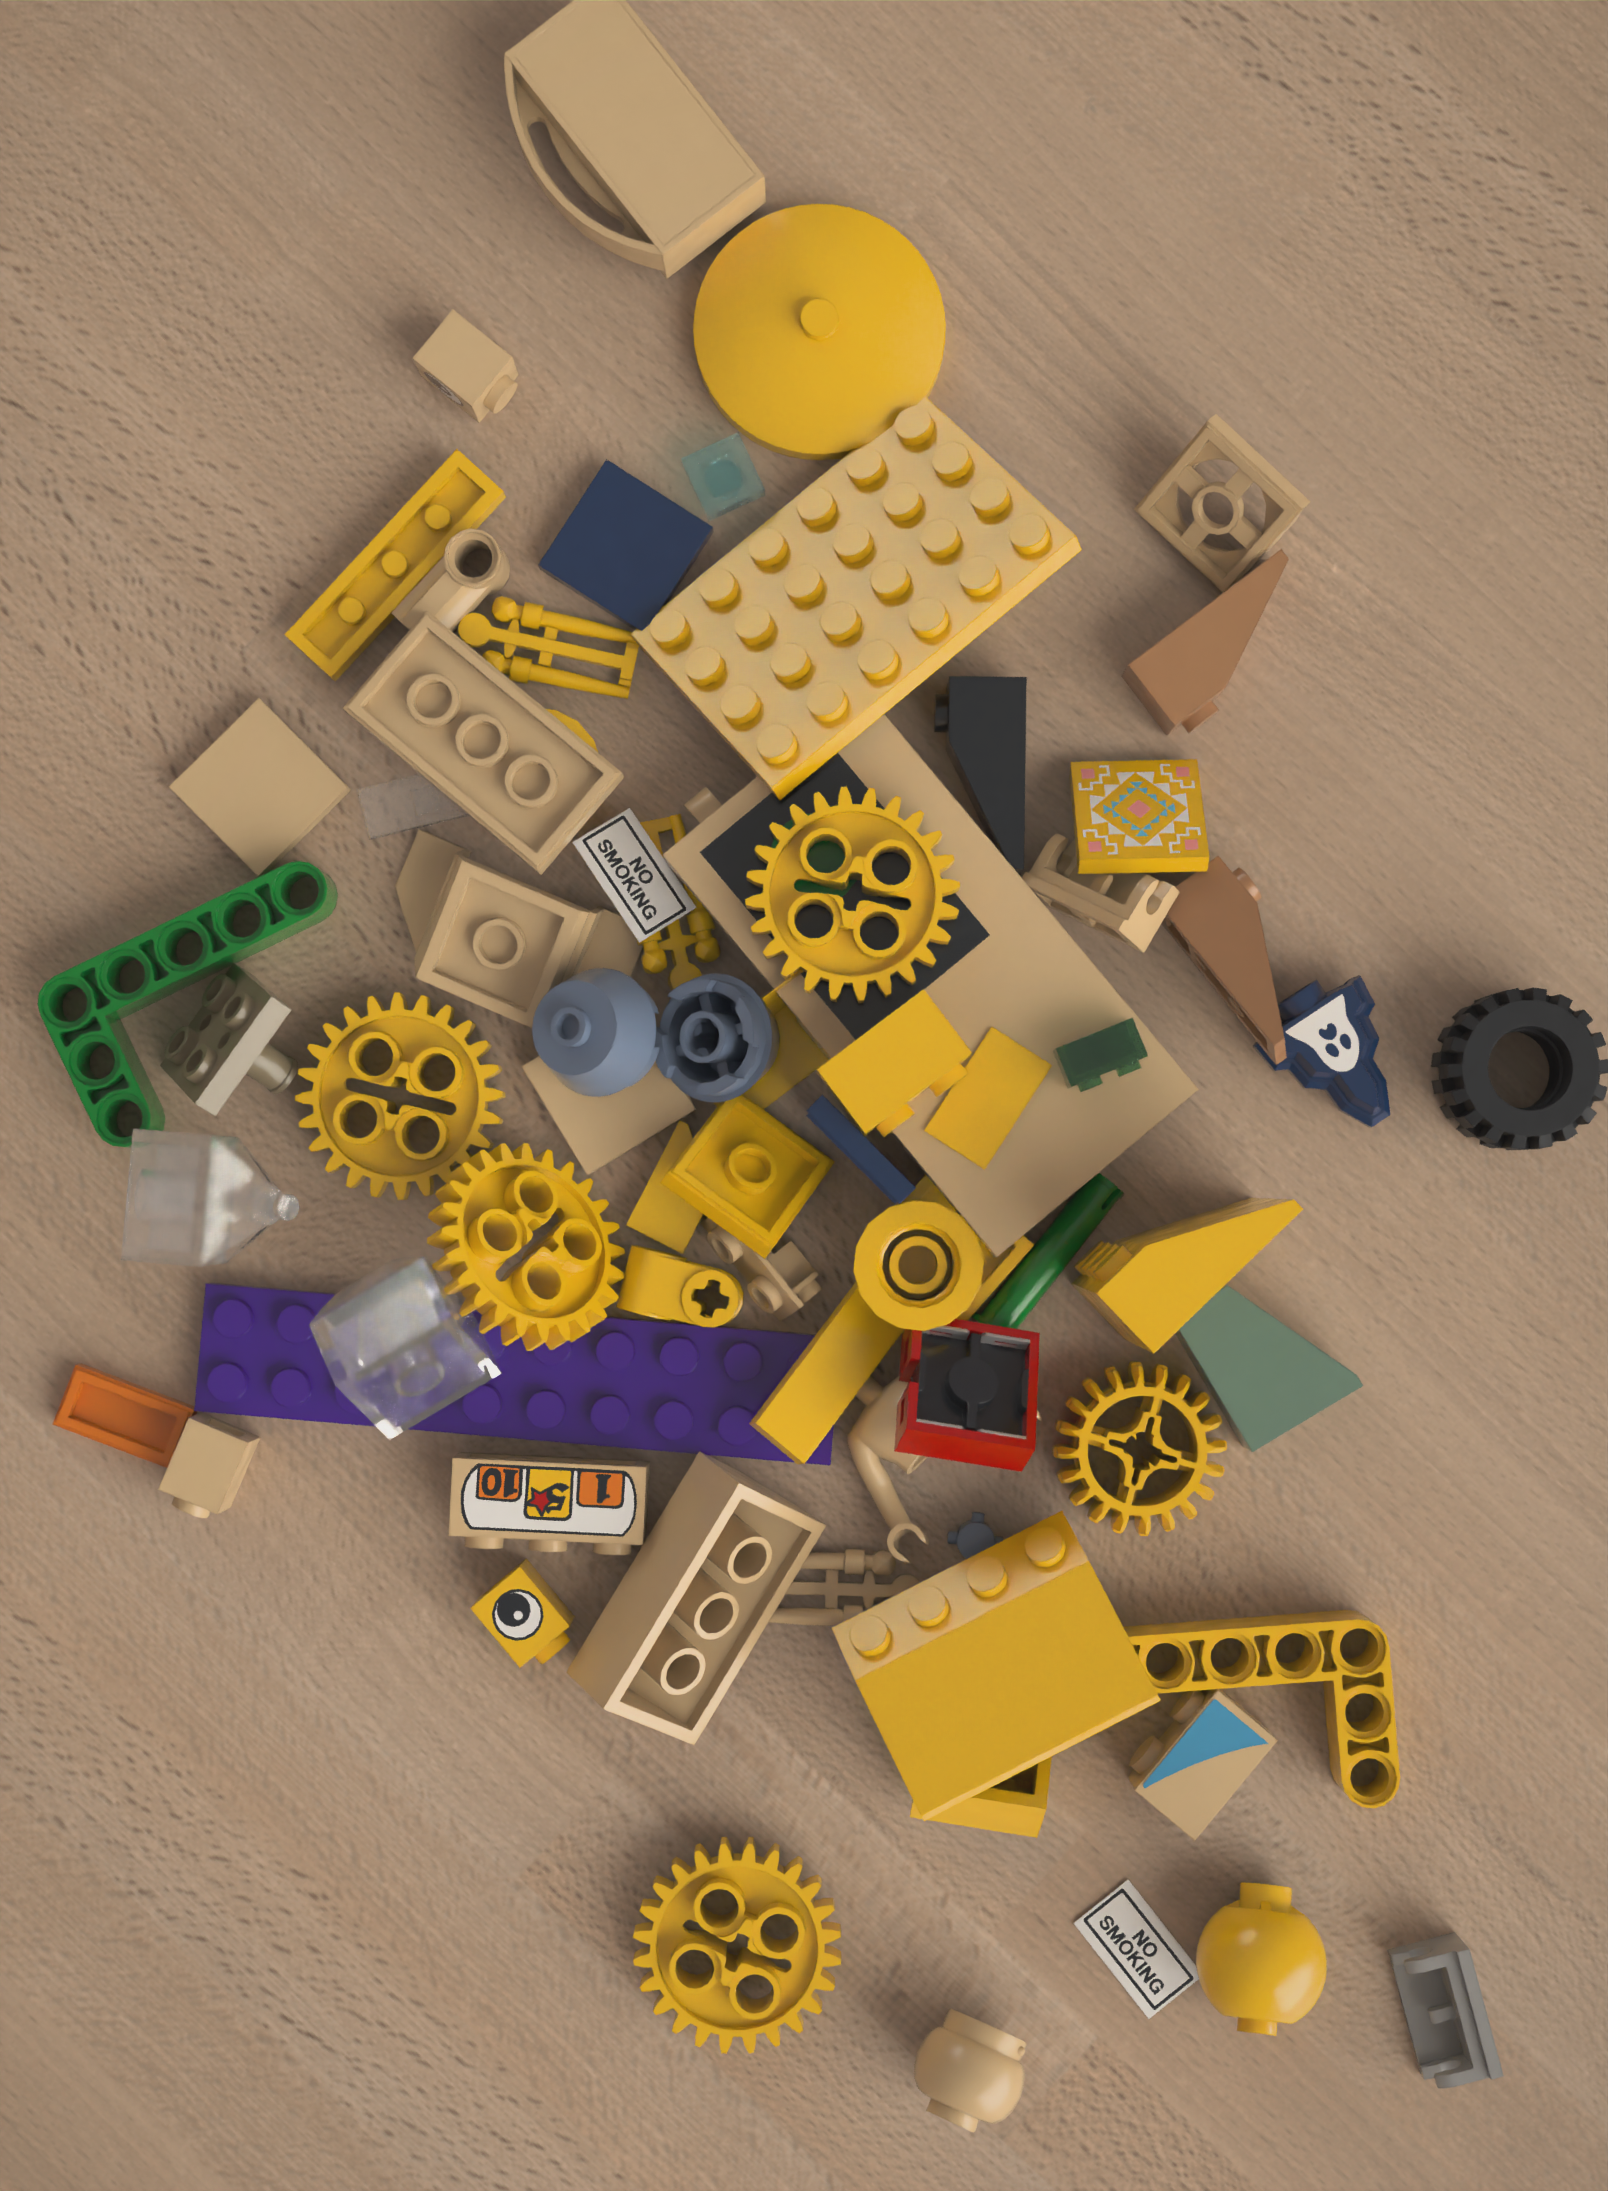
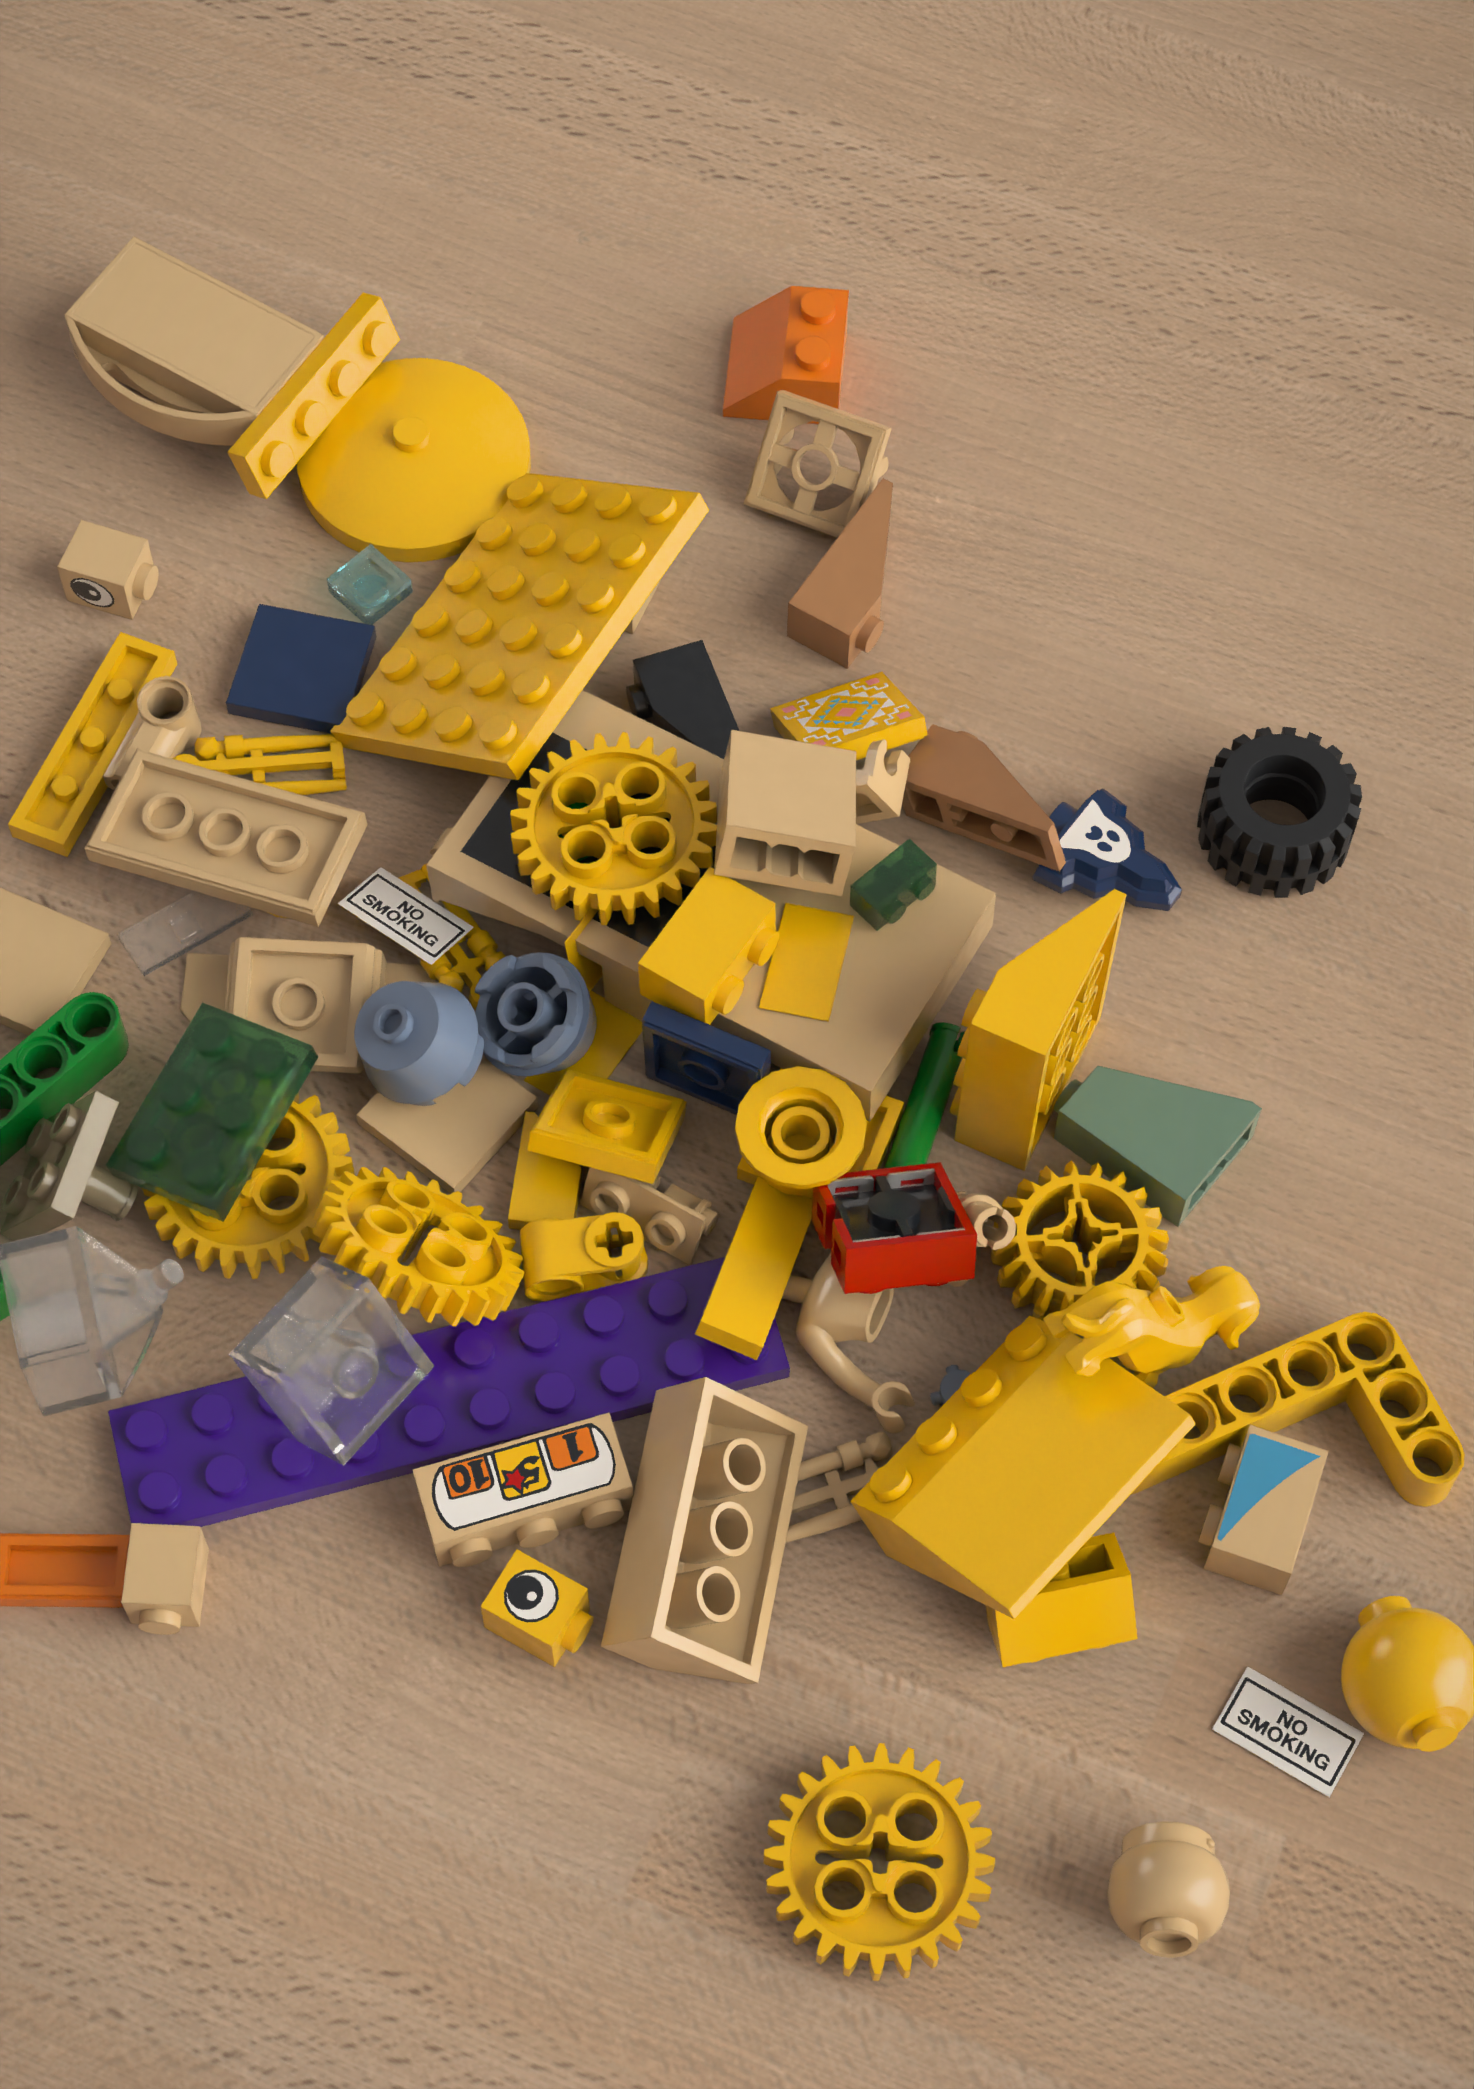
camera: 25 degrees left, 25 degrees down
none -> clear green plate [106,1002,318,1222]
none -> yellow plate [227,292,400,499]
none -> tan brick [714,730,856,896]
none -> orange slope [723,286,849,424]
none -> tan pin [956,1191,1016,1250]
none -> yellow animal [1043,1266,1260,1388]

